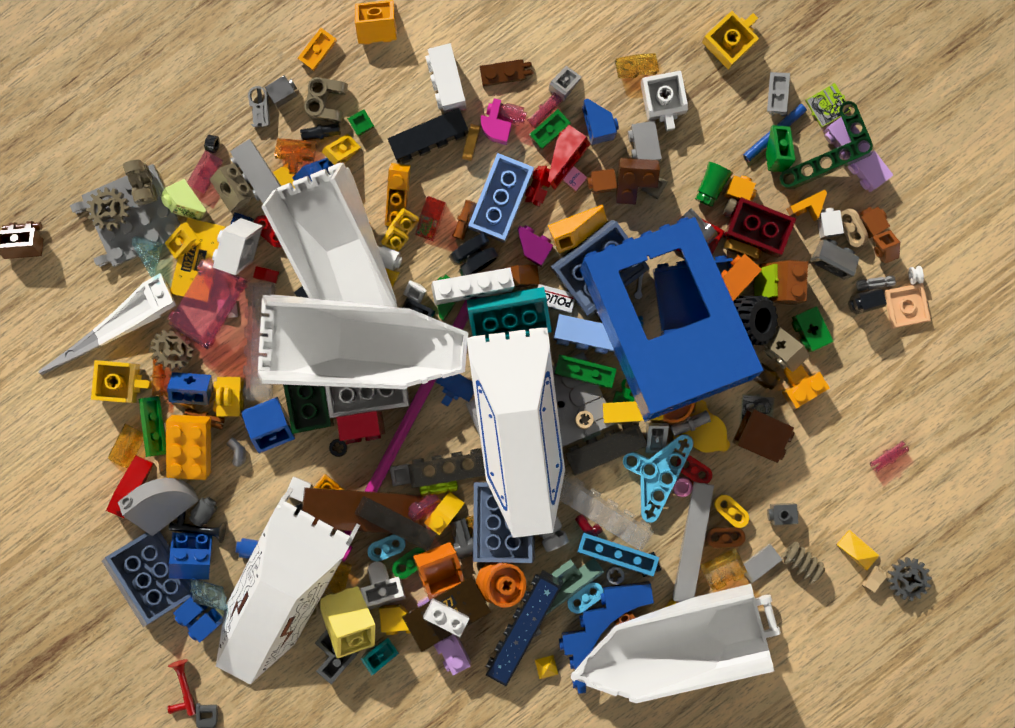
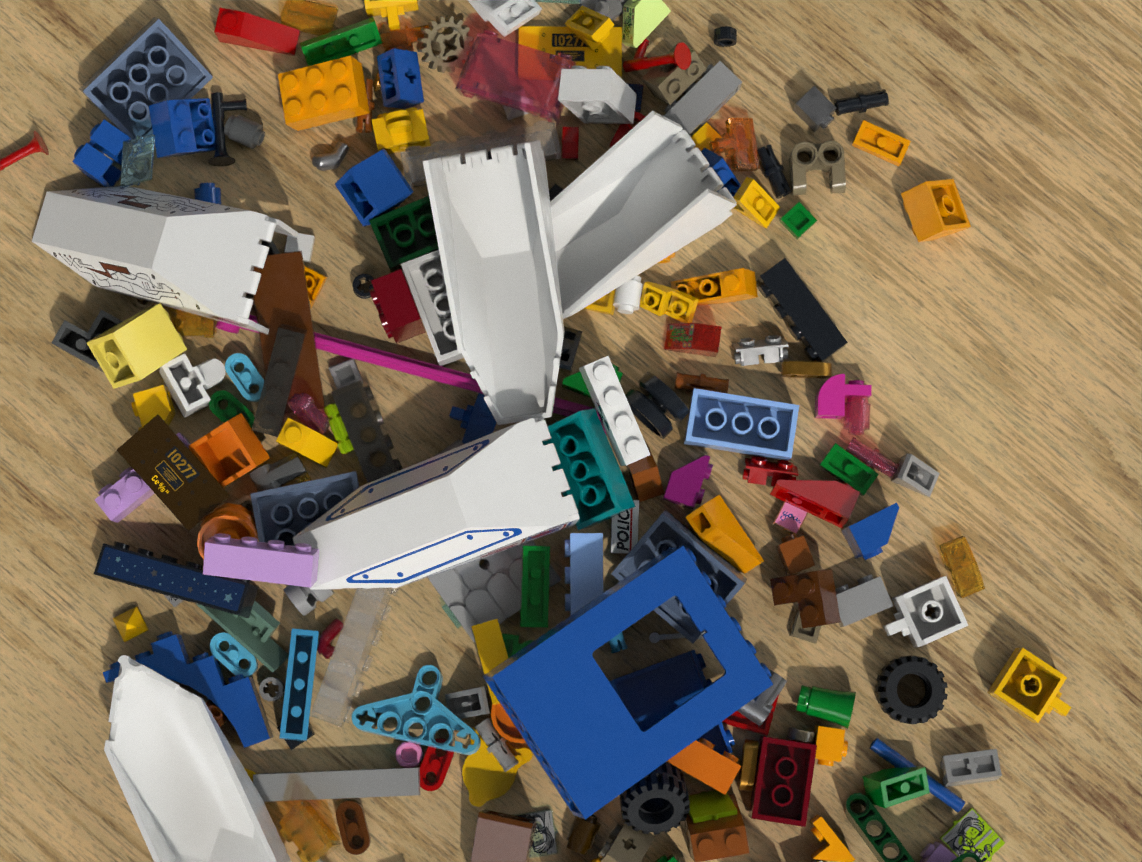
camera: 75 degrees right, 5 degrees down
light grey brick [118,478,199,536] -> none
clear pink plate [187,150,223,194] -> none
light grey piece [248,86,270,127] -> none
teal slope [361,638,399,676] -> none
white slope [403,281,427,303] -> none
white brick [423,598,469,637] -> none
white brick [425,43,466,114] -> none
reddish brown hinge [480,59,533,87] -> none
clear smoke brick [565,422,647,476] -> none
tan bush [575,411,594,429] -> none
yellow plate [714,494,749,528] -> none
none -> lavender brick [203,533,319,588]
none -> red piece [623,39,691,72]
none -> light grey hinge [733,335,789,366]
none -> black pin [834,89,889,116]
none -> black tyre [875,656,948,724]

